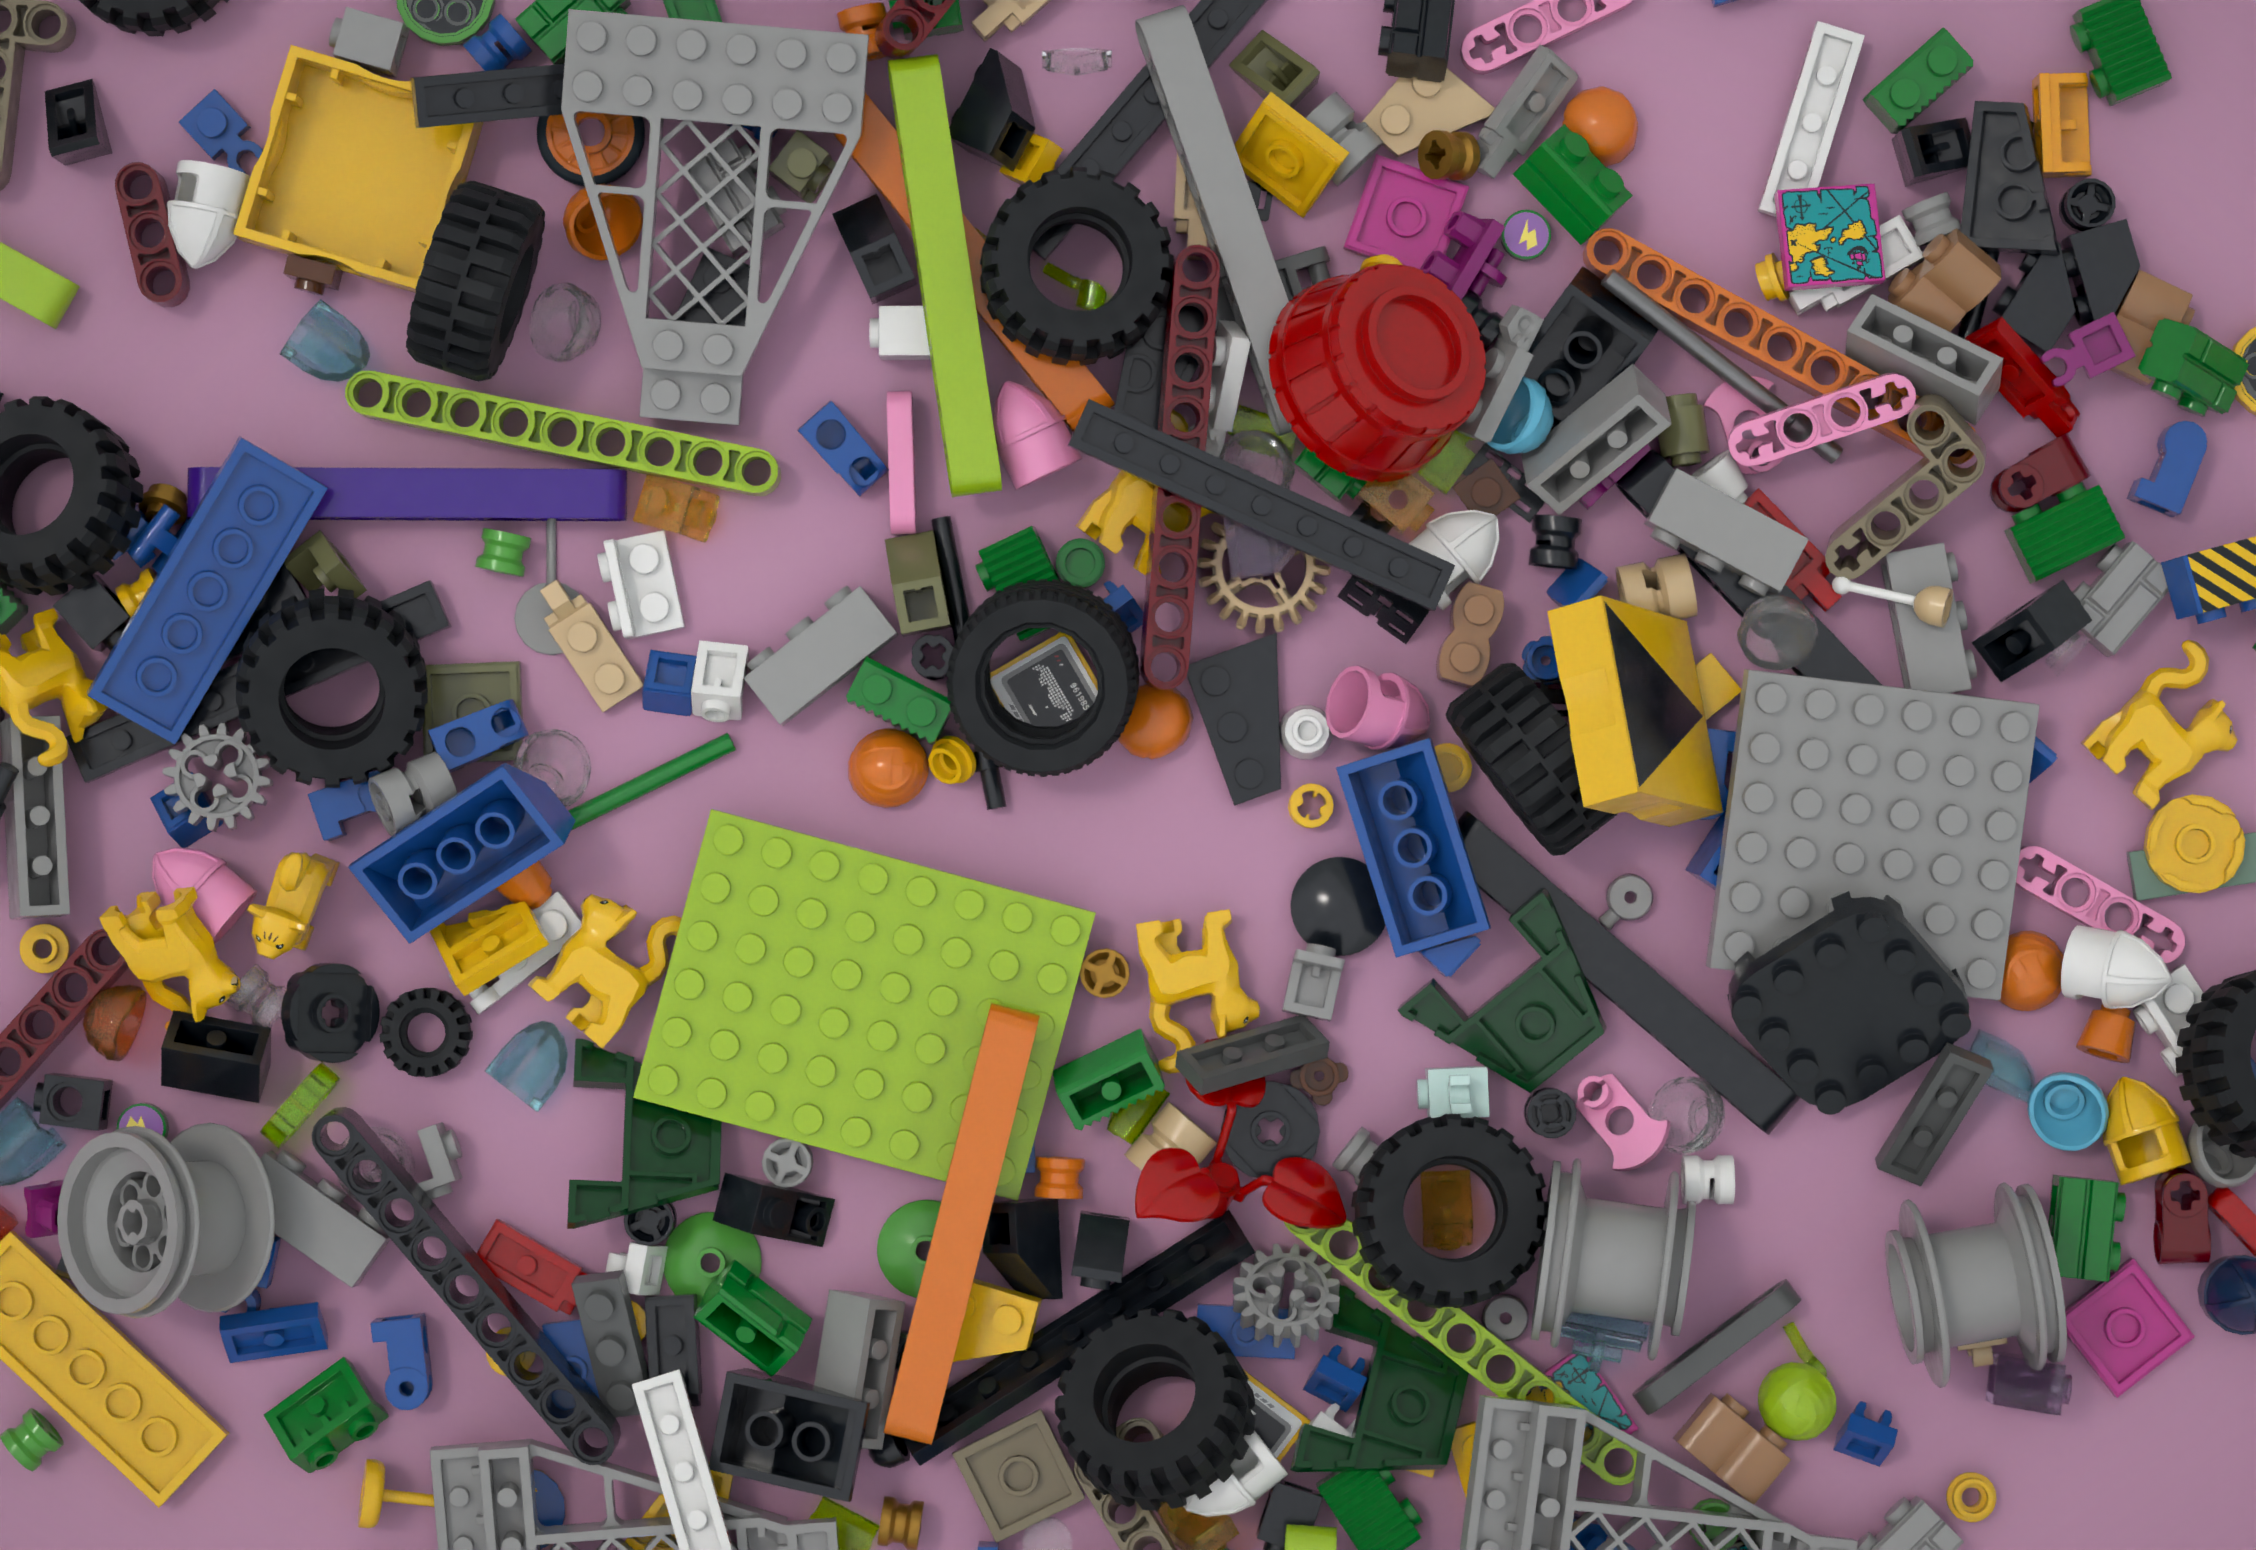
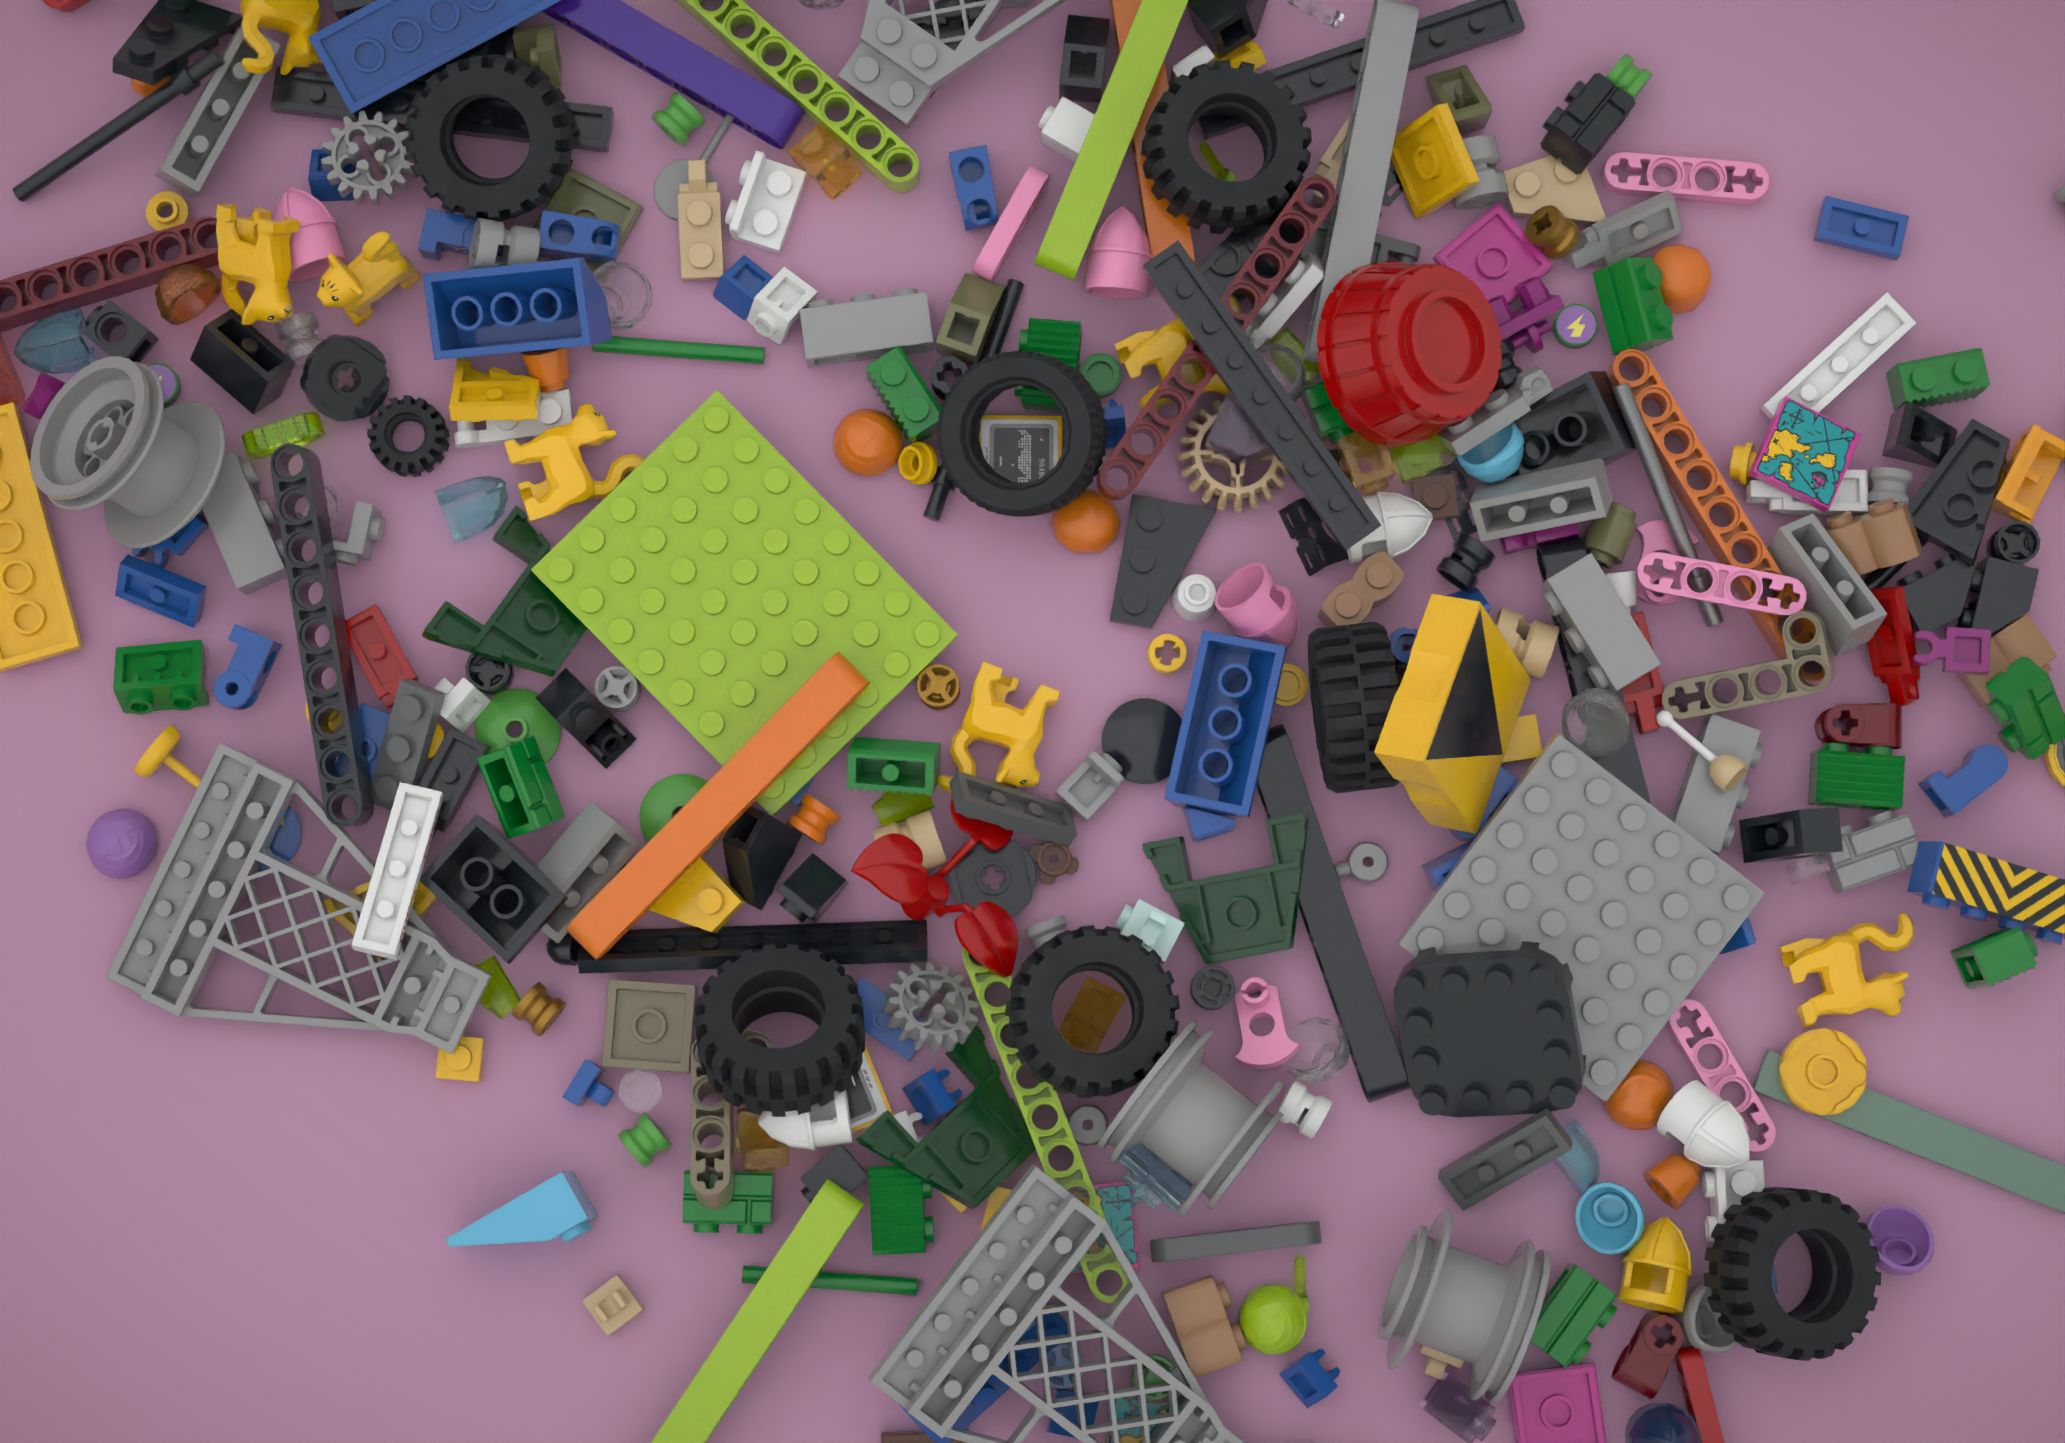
camera: 30 degrees right, 5 degrees down
none -> white tile [1170,45,1215,83]

